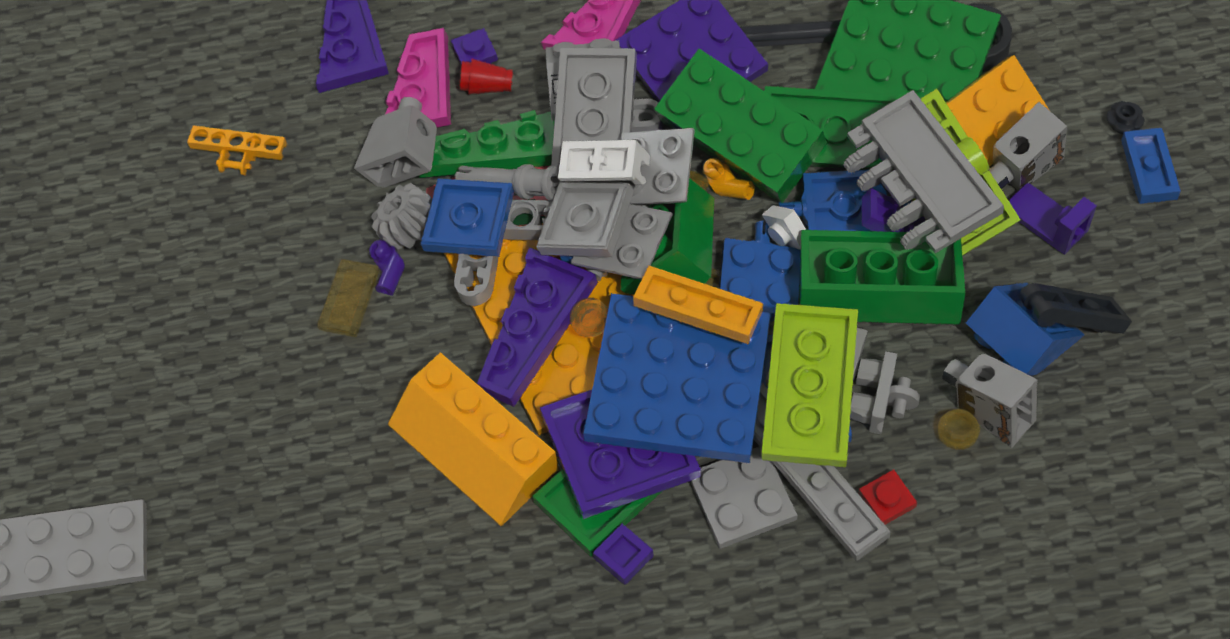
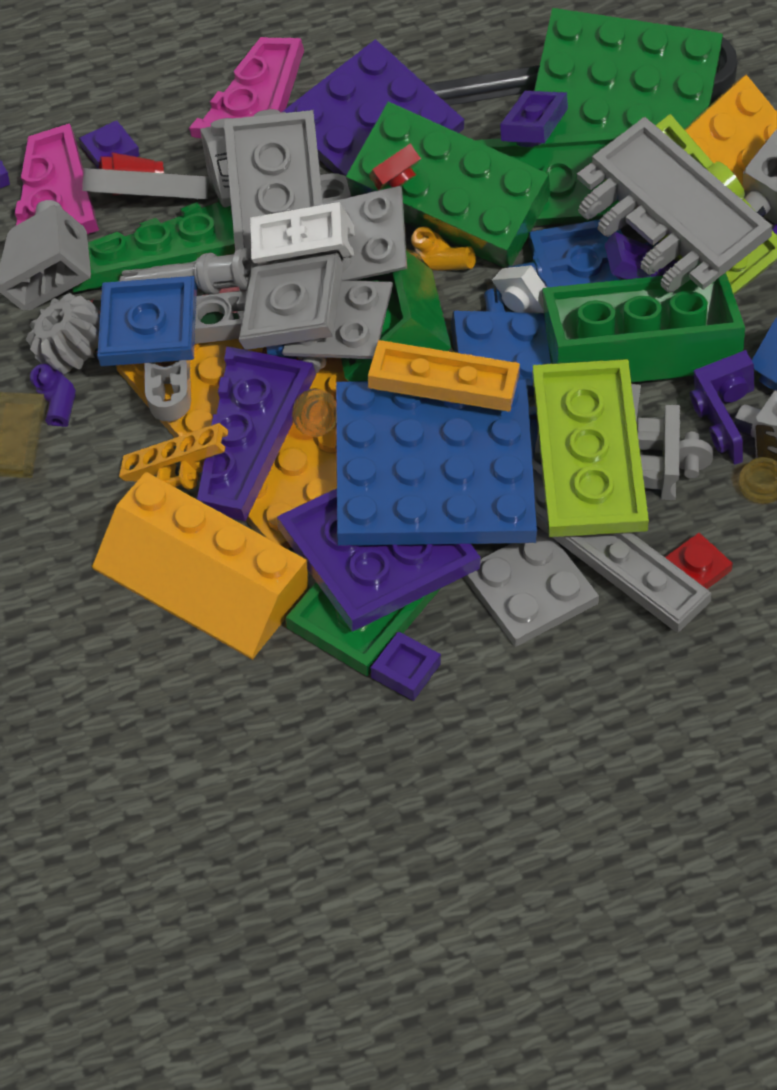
camera: 15 degrees left, 5 degrees down
none -> light grey beam [82,168,209,199]
none -> light orange piece [119,423,228,490]
none -> red plate [369,143,421,191]
none -> dark purple plate [500,91,568,147]
none -> dark purple bracket [690,350,754,465]

